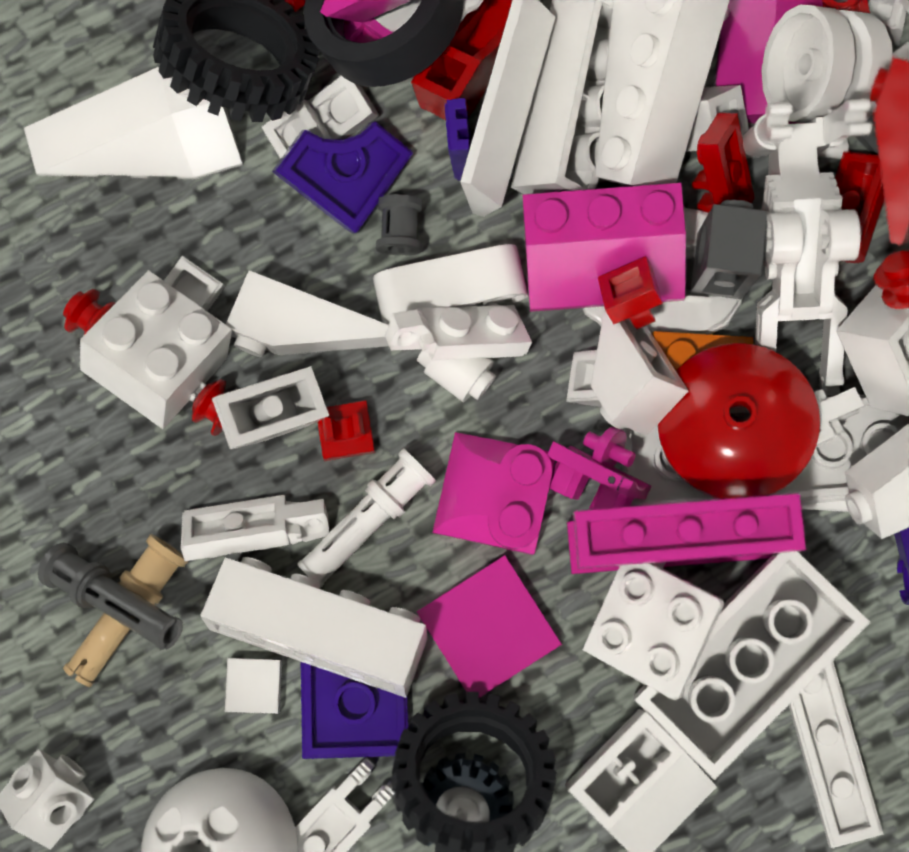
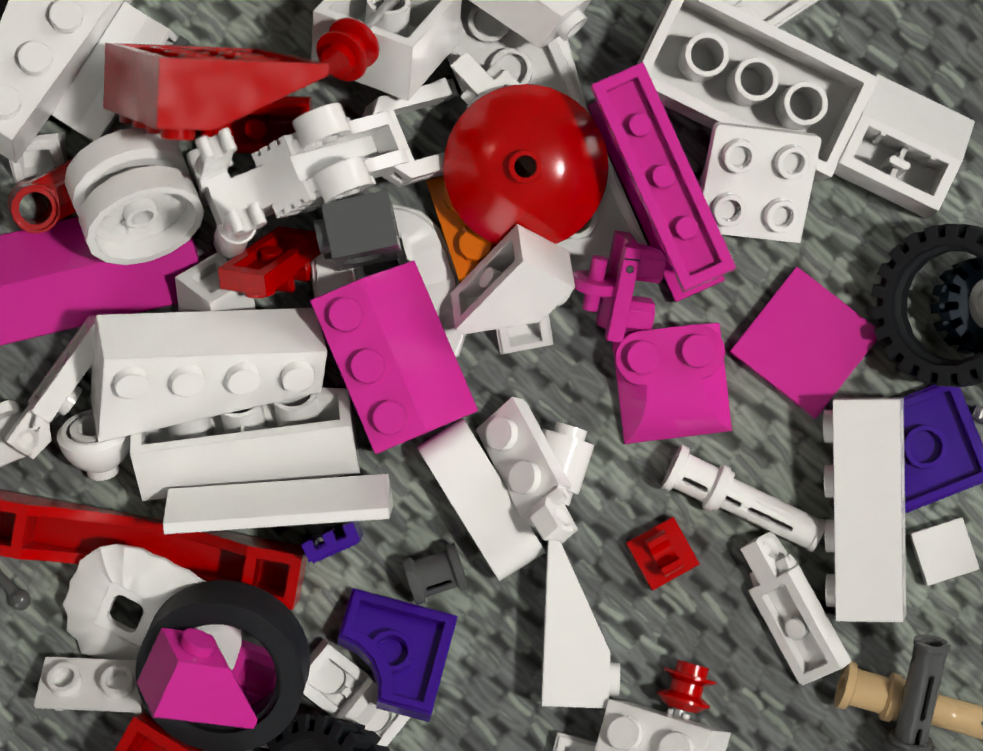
camera: 110 degrees left, 5 degrees up
white slope [212,366,329,450] -> none
red tile [598,256,663,330] -> none

